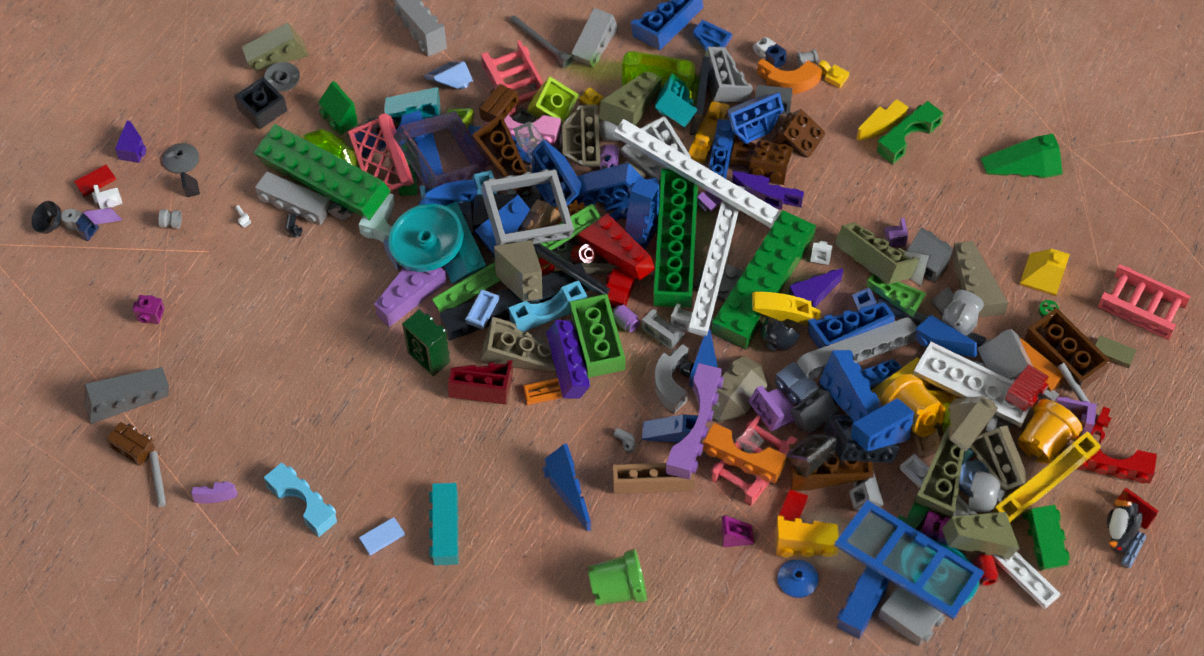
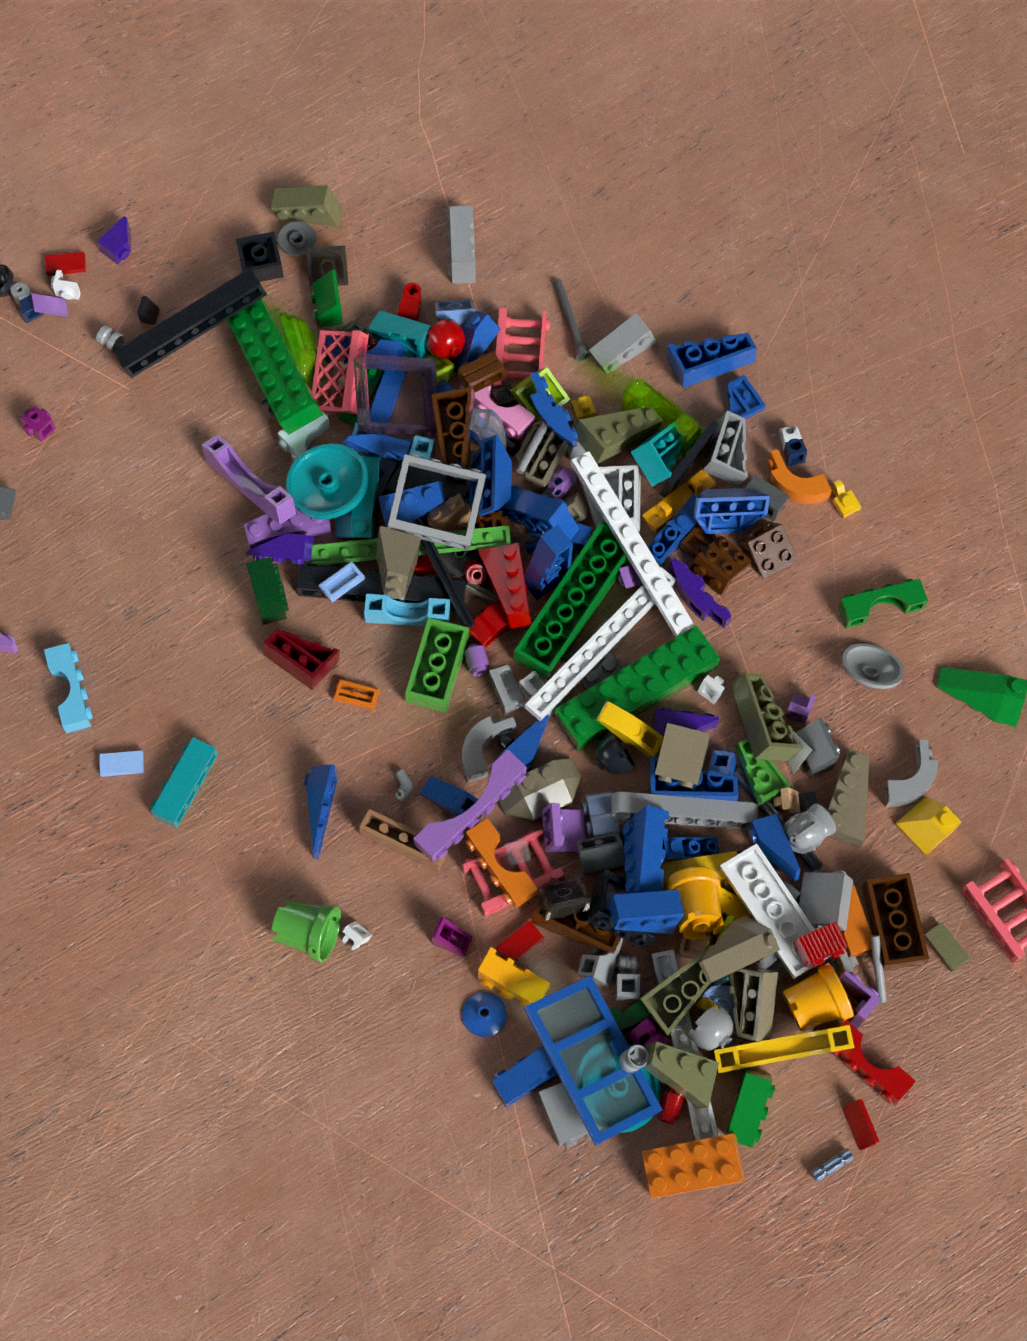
camera: 25 degrees right, 10 degrees up
dark grey dish [163,143,199,174] -> none
white hand [235,205,251,228] -> none
light grey brick [255,172,331,225] -> none
black arm [285,214,303,238] -> none
dark tan wedge [481,317,556,372] -> none
dark purple brick [546,320,590,399] -> none
light grey bush [797,49,819,67] -> none
yellow slope [856,99,908,141] -> none
green tile [1039,300,1059,318] -> none
red plate [1091,406,1112,444] -> none
animal [1107,500,1142,553] -> none
none -> black brick [114,268,267,378]
none -> medium lavender arch [202,435,296,525]
none -> dark purple slope [246,533,314,565]
none -> clear smoke slope [306,245,349,288]
none -> white tile [342,921,372,950]
none -> red piece [397,282,421,321]
none -> red cylinder [425,319,465,359]
none -> blue slope [454,311,501,373]
none -> light grey bar [516,422,548,474]
none -> blue slope [530,371,579,448]
none -> light grey brick [615,956,640,1002]
none -> light grey wheel [619,1045,649,1073]
none -> orange brick [642,1133,745,1199]
none -> dark tan slope [655,723,710,788]
none -> yellow hand [696,997,729,1013]
none -> light nougat tile [773,787,800,814]
none -> light grey dish [841,644,904,689]
none -> light grey arch [884,740,938,807]

